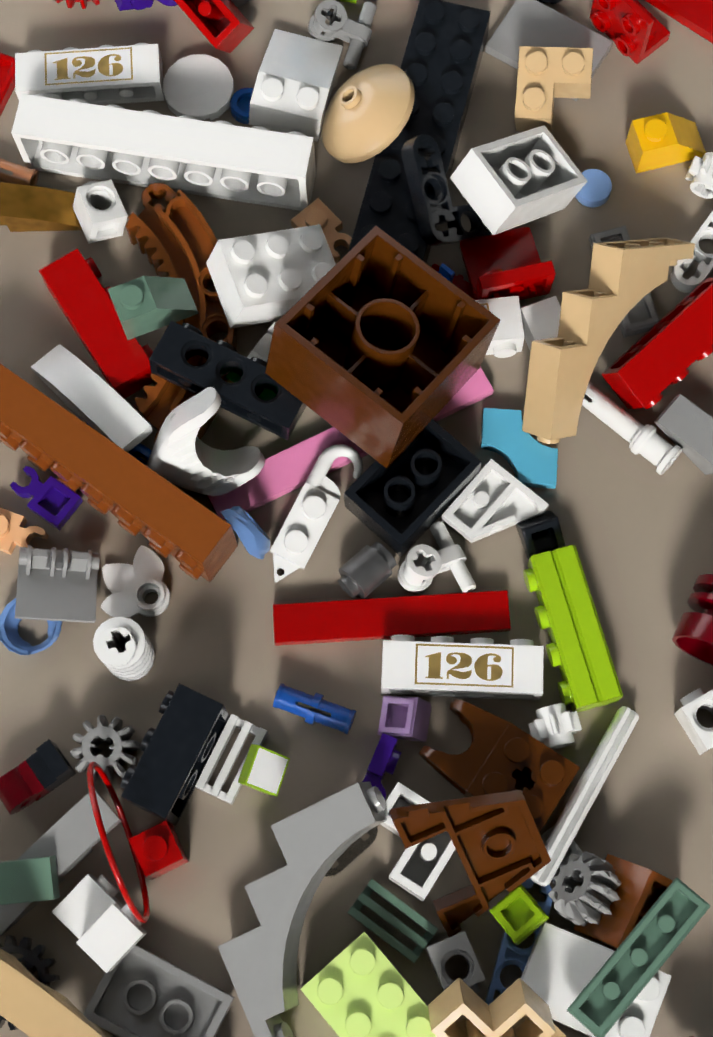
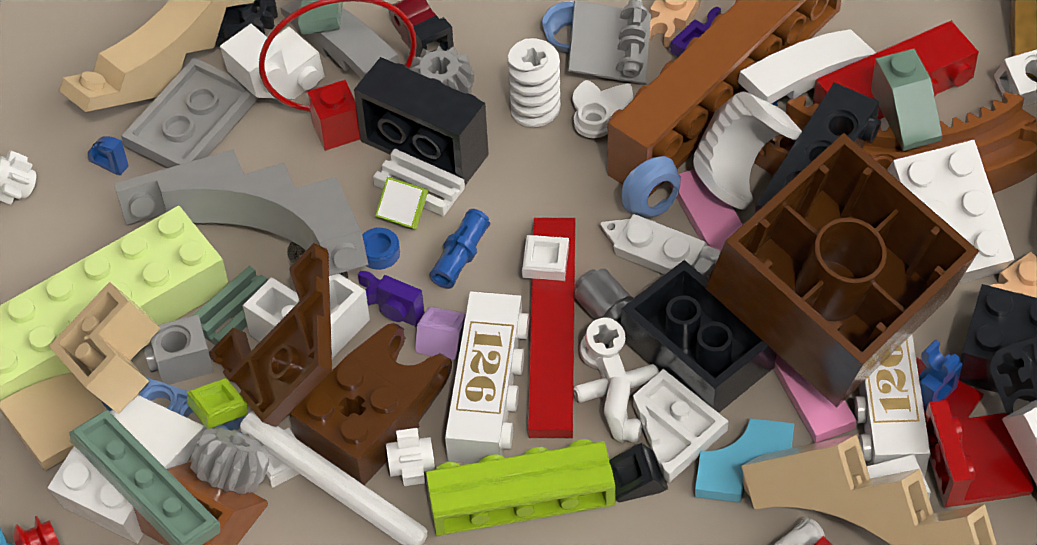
camera: 95 degrees right, 20 degrees down
none -> blue tile [362,228,400,270]
none -> white tile [522,235,569,281]
none -> white arm [604,377,642,443]

